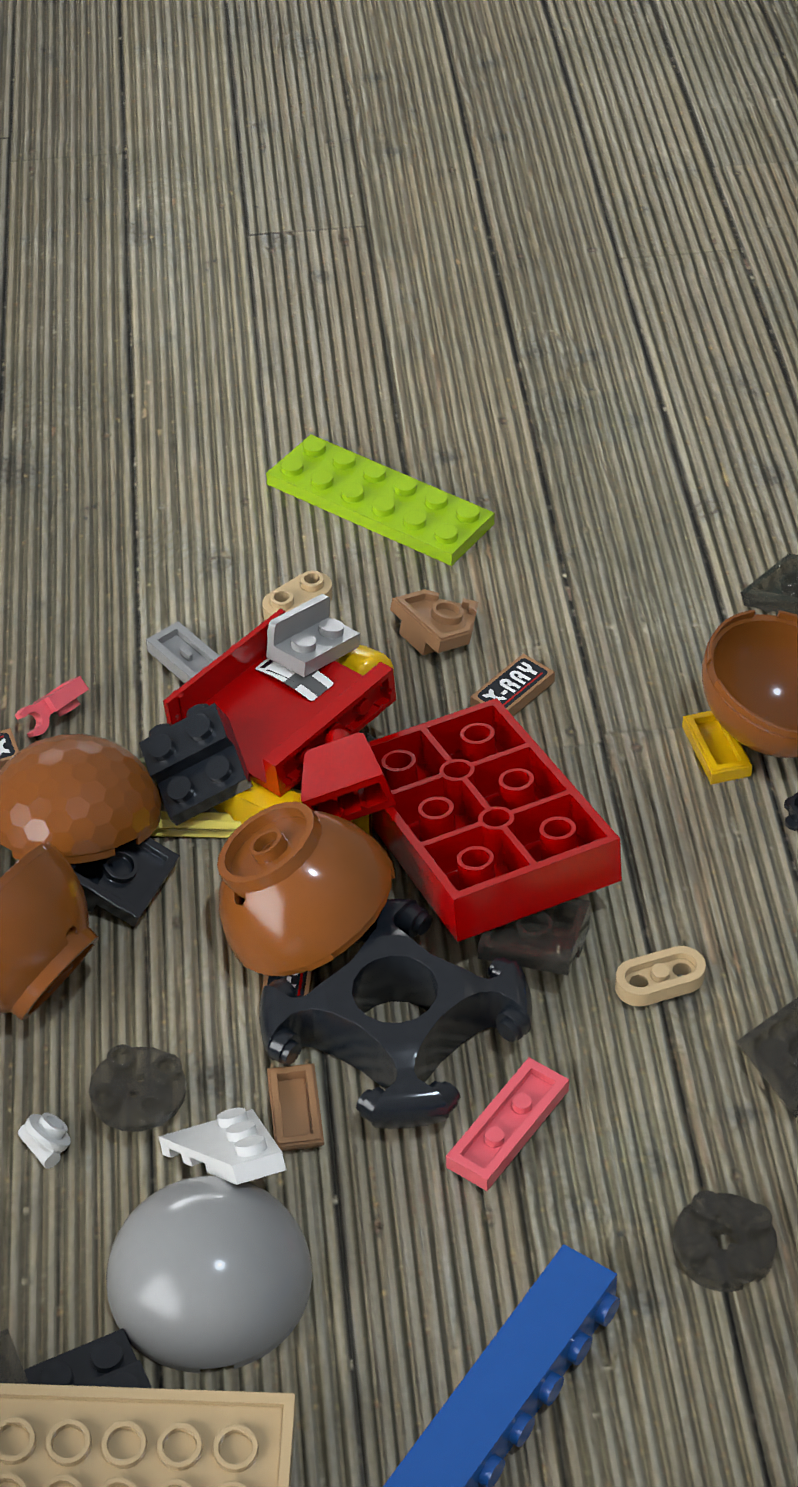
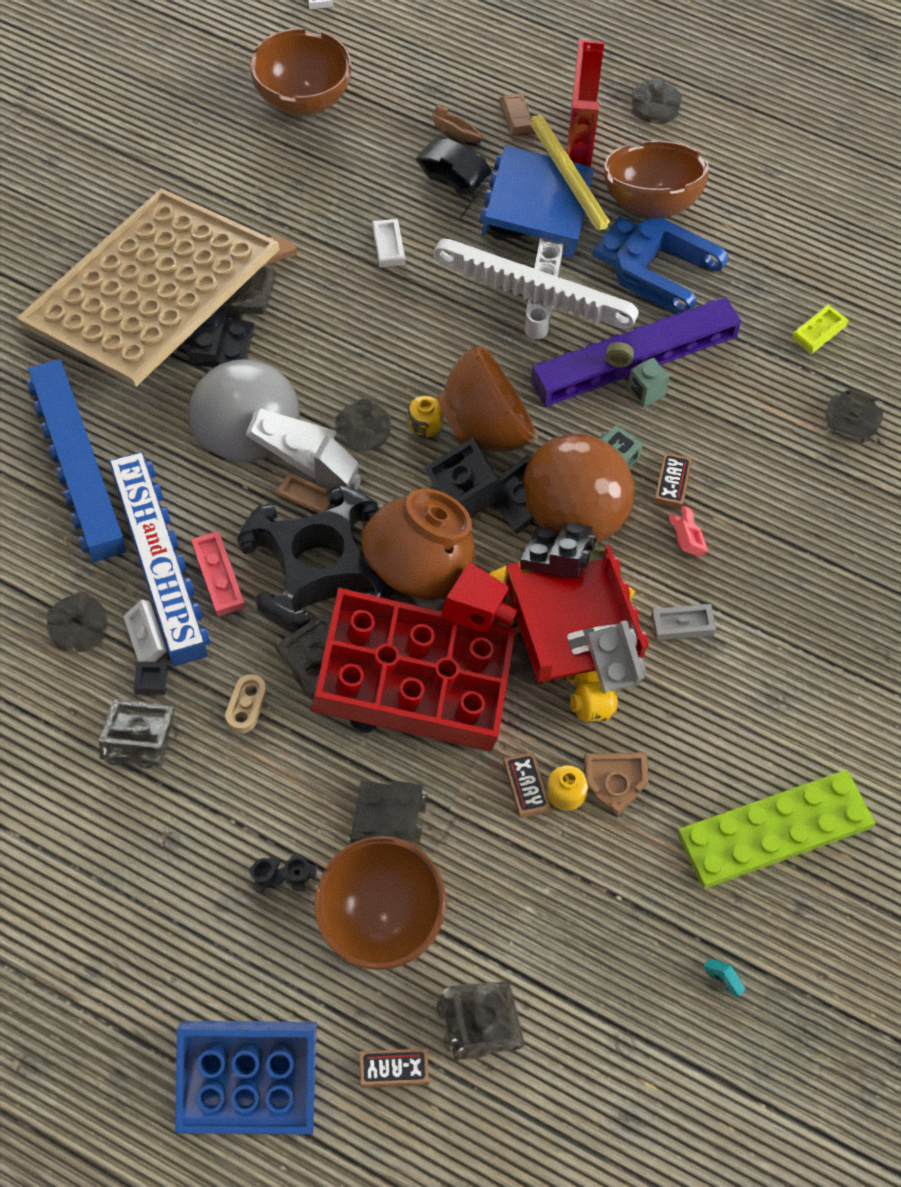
camera: 120 degrees right, 15 degrees up
white plate [18,1113,71,1169] -> none
tan plate [262,571,333,620] -> none
none -> brick [109,451,210,667]
none -> white plate [123,600,167,662]
none -> black plate [133,662,168,695]
none -> light grey slope [314,435,362,490]
none -> clear smoke plate [350,780,428,845]
none -> yellow head [407,396,443,437]
none -> black brick [424,438,507,518]
none -> yellow head [547,765,588,811]
none -> teal tile [703,958,746,997]

